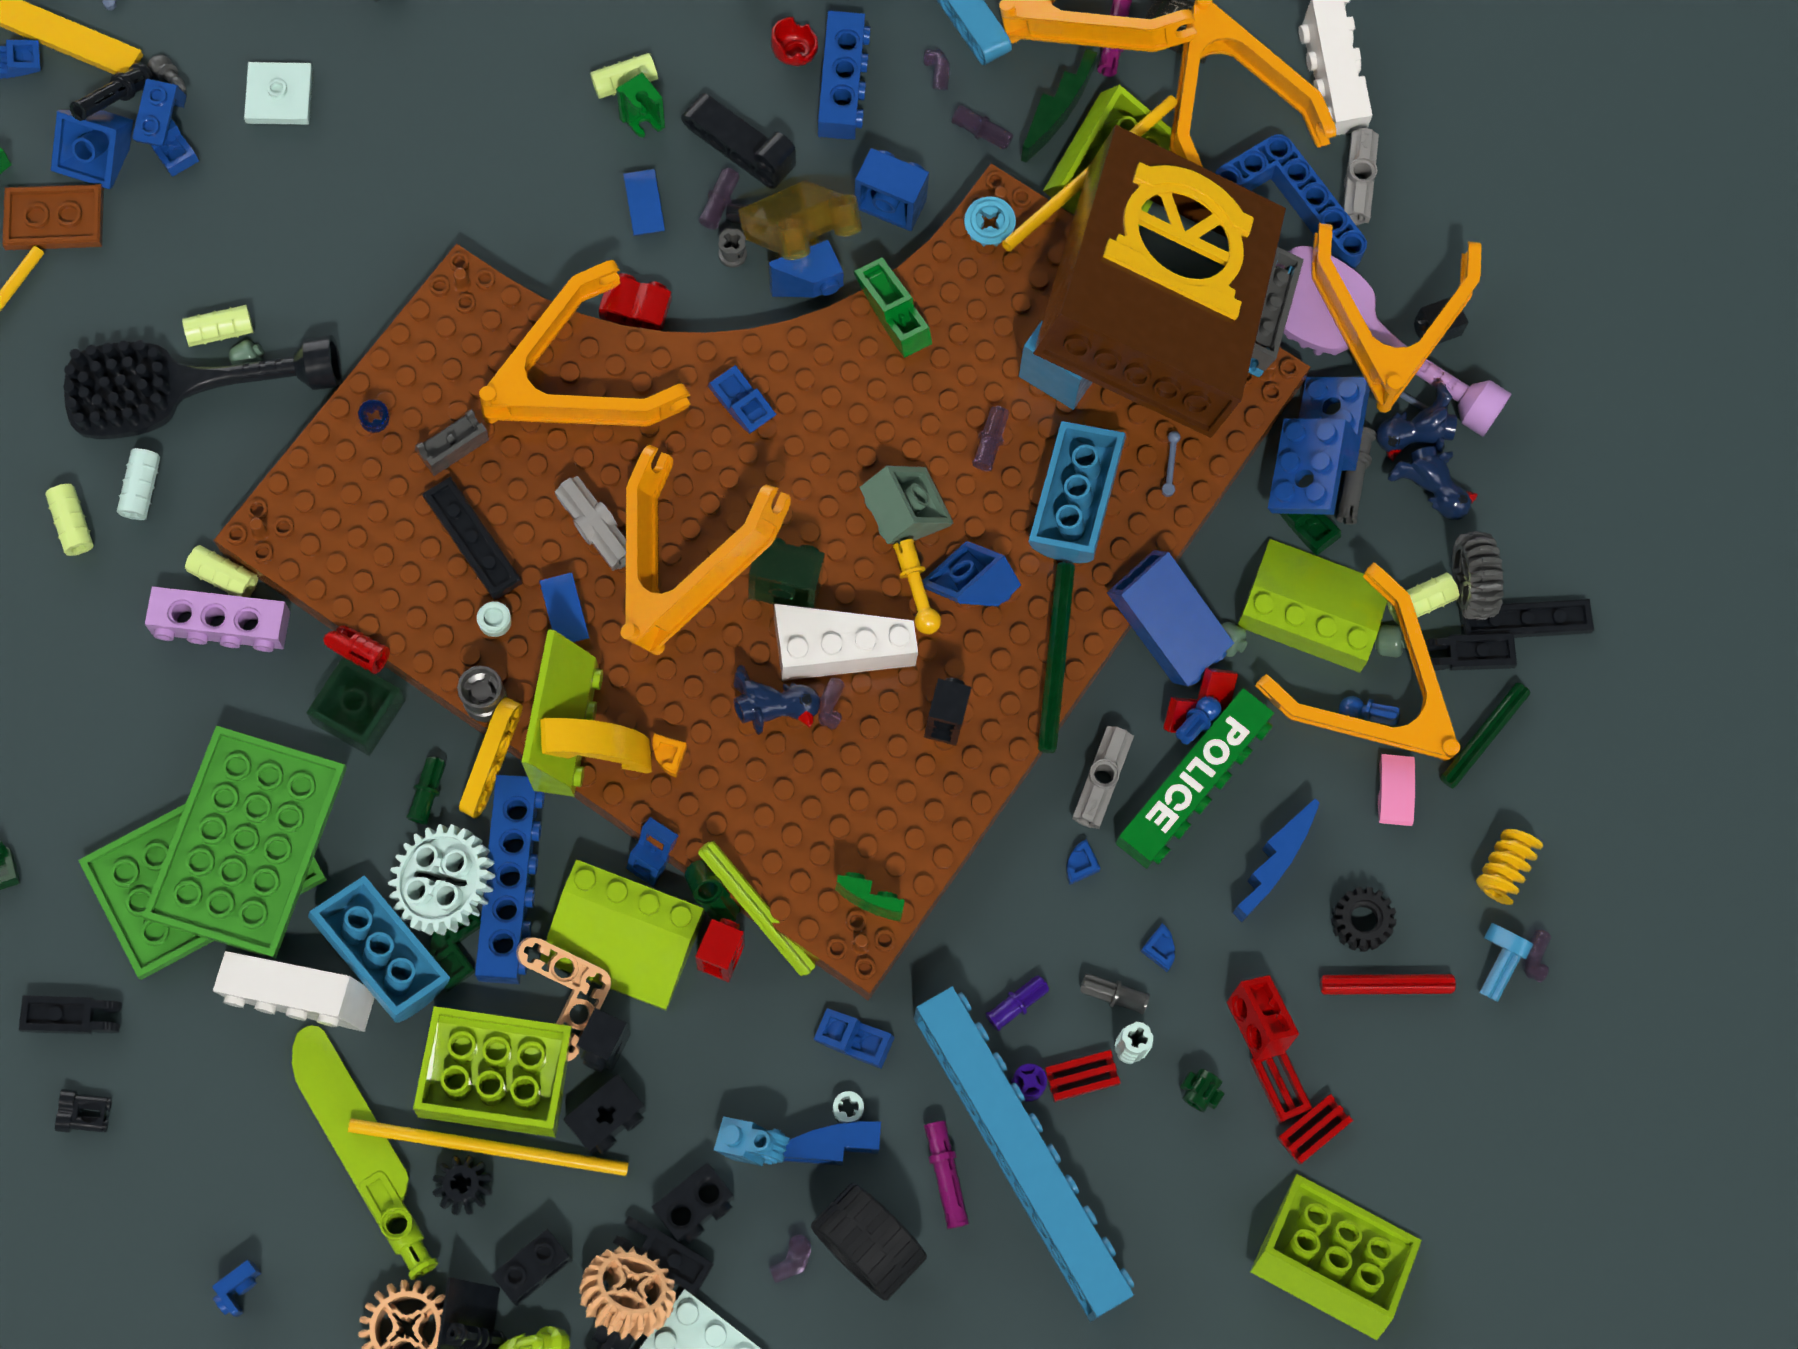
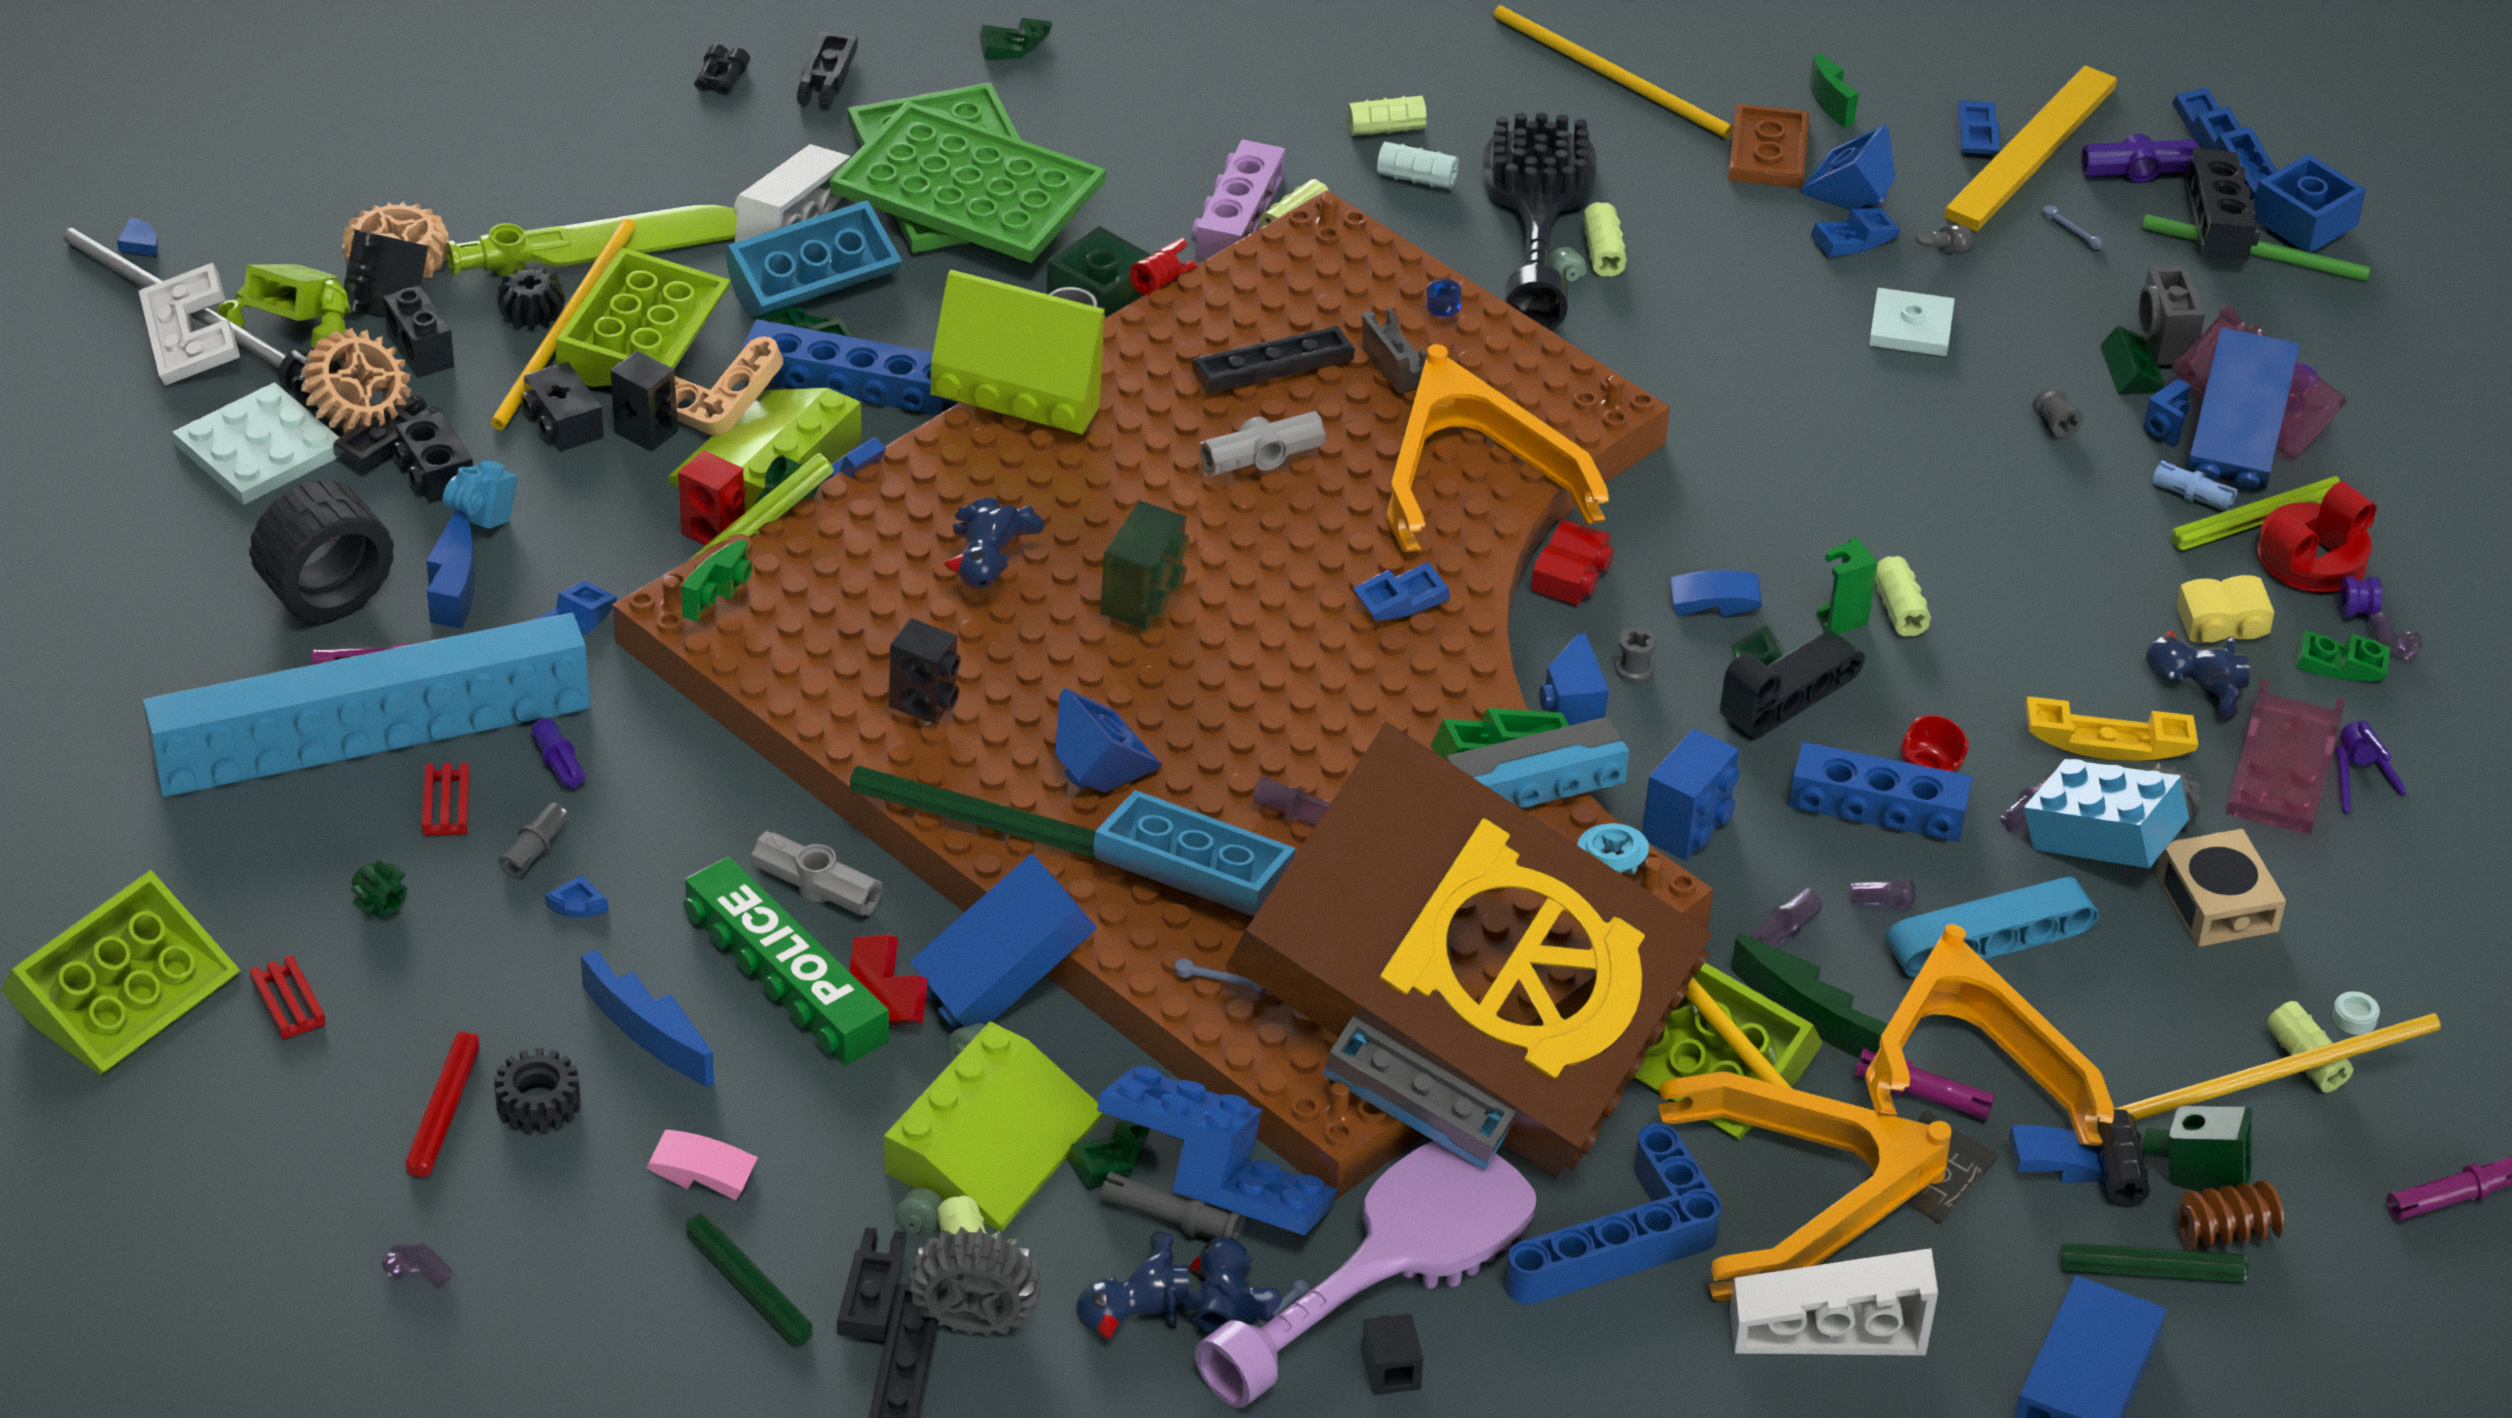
camera: 105 degrees right, 30 degrees down
black pin [70,63,154,121] -> none
blue bracket [132,79,187,147] -> none
blue bracket [212,1260,262,1317] -> none
light aqua gear [388,824,495,936] -> none
light aqua tile [477,601,512,637] -> none
blue slope [540,572,589,642] -> none
yellow slope [540,718,652,774] -> none
light orange piece [621,445,791,655] -> none
light orange tile [653,733,687,778] -> none
clear purple axle [698,168,740,230] -> none
clear yellow piece [726,180,862,260] -> none
white wedge [774,604,918,681] -> none
arm [818,678,845,729] -> none
light aqua bush [833,1091,864,1123] -> none
sand green slope [860,466,954,544] -> none
yellow pin [893,539,941,635] -> none
dark purple wheel [1011,1064,1047,1102] -> none
blue tile [1066,839,1101,885] -> none
light aqua axle [1115,1022,1154,1064] -> none
blue axle [1176,696,1222,745] -> none
red brick [1226,975,1299,1061] -> none
red tile [1250,1052,1312,1124] -> none
light orange piece [1255,562,1460,761] -> none
light orange piece [1311,223,1482,413] -> none
blue axle [1339,696,1400,726] -> none
light grey piece [1343,128,1379,225] -> none
yellow piece [1476,829,1543,905] -> none
dark azure piece [1479,923,1534,1002] -> none
none -> dark azure piece [1446,716,1629,808]
none -> clear green slope [1731,625,1786,666]

